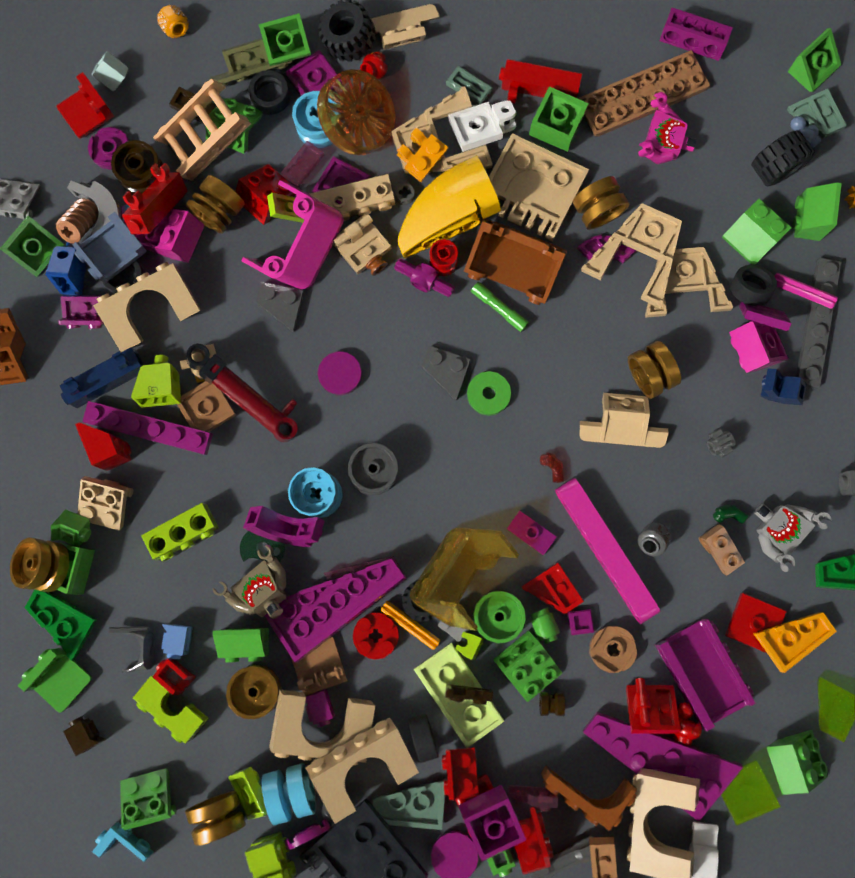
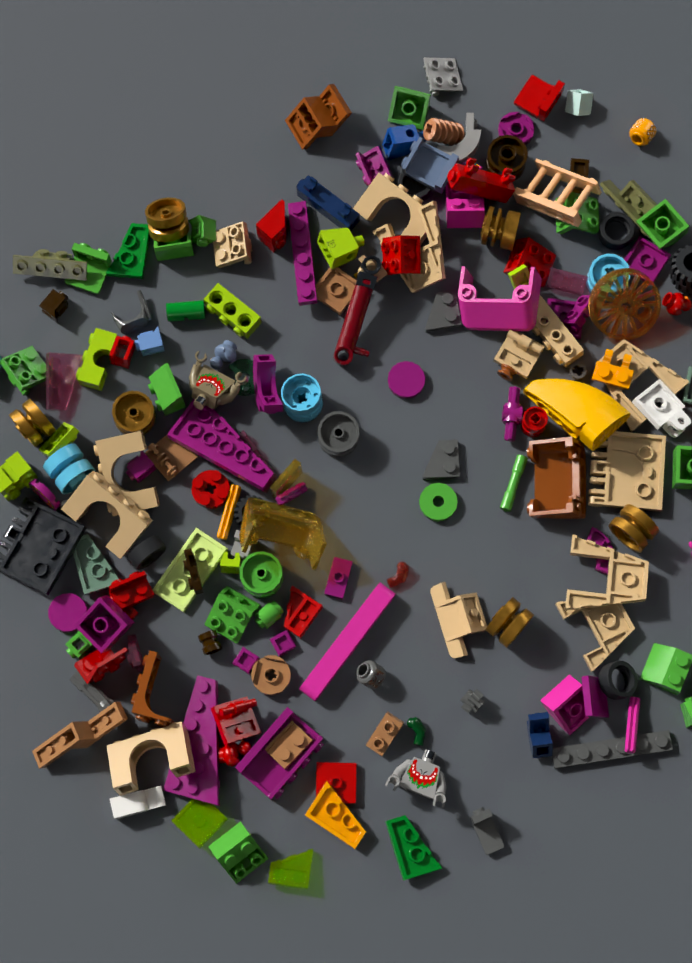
camera: 65 degrees right, 5 degrees down
none -> olive bracket [13,249,87,281]
none -> clear pink wing [46,352,83,411]
none -> green pin [166,300,206,322]
none -> sand blue animal [210,340,237,370]
none -> magenta tile [232,647,259,674]
none -> medium nougat plate [264,721,313,770]
none -> clear yellow tile [270,459,302,499]
none -> magenta axle [276,482,308,506]
none -> tan wing [373,201,446,293]
none -> red bracket [381,235,421,275]
none -> magenta hinge [562,295,596,332]

